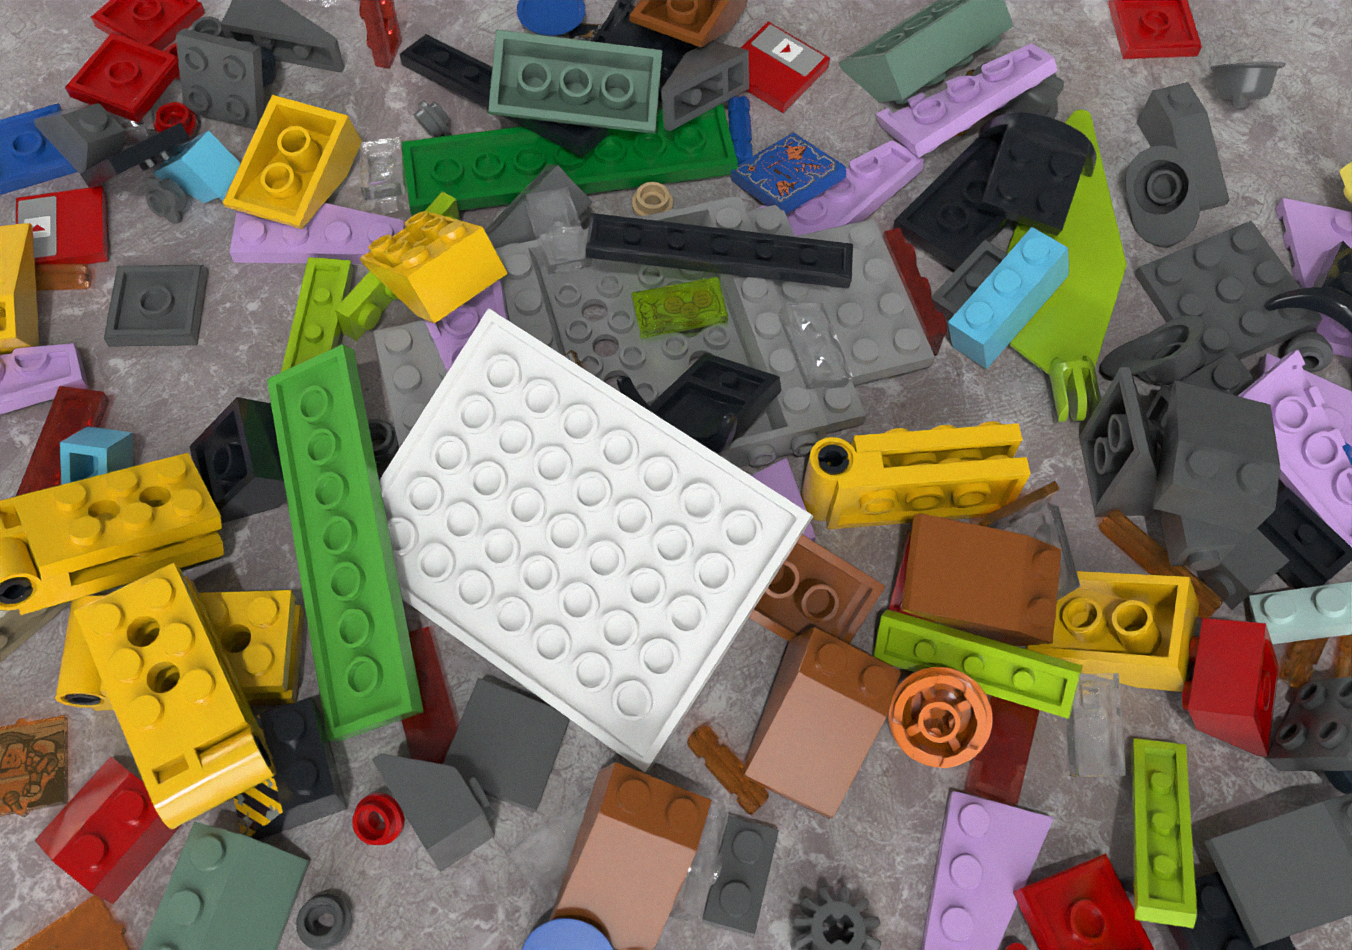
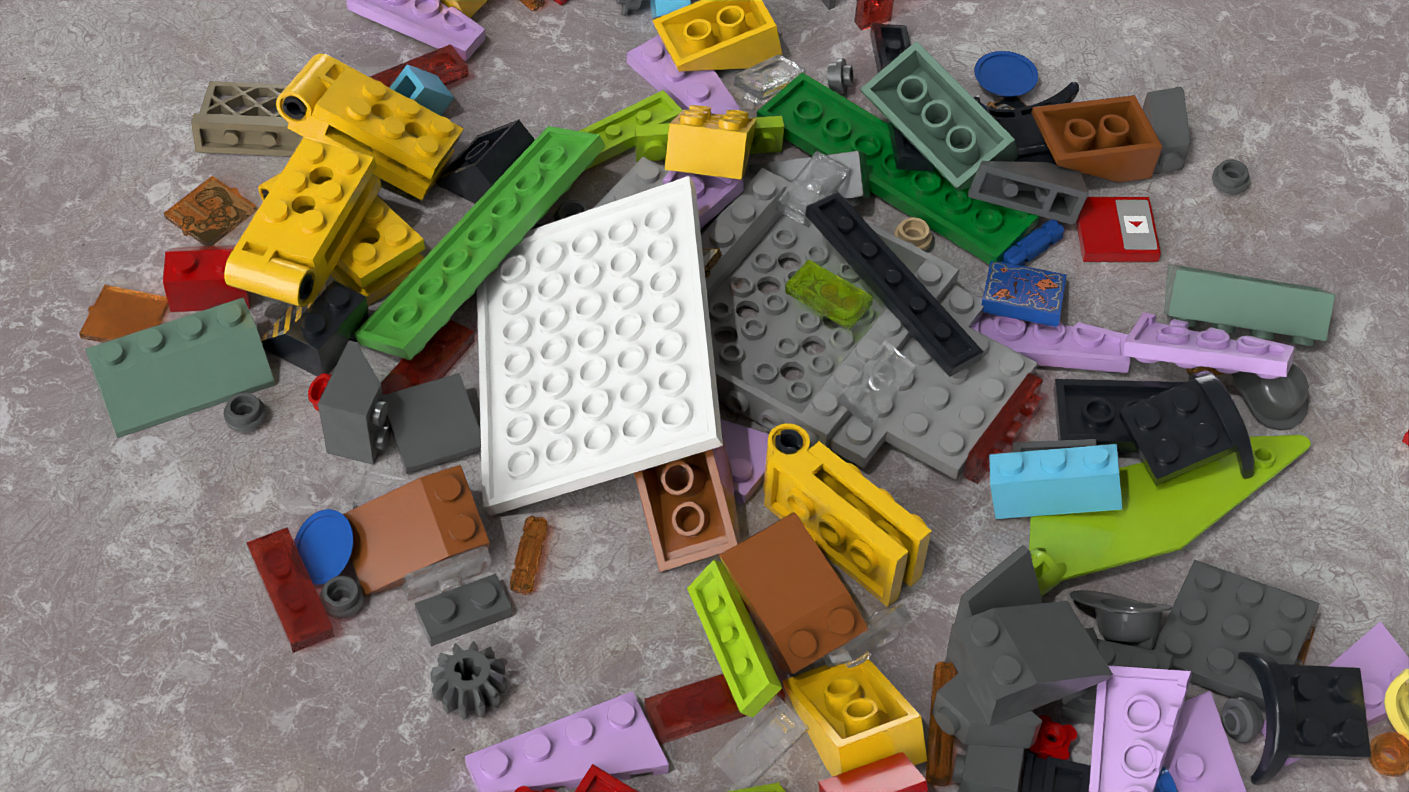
camera: 50 degrees right, 10 degrees down
dark grey tile [104,265,208,347] -> none
black piece [617,352,782,455] -> none
slope [741,627,901,819] -> none
orange cone [888,667,992,768] -> none
clear orange piece [977,481,1060,530] -> none
dark grey piece [1126,145,1200,246] -> none
dark grey slope [1137,82,1229,211] -> none

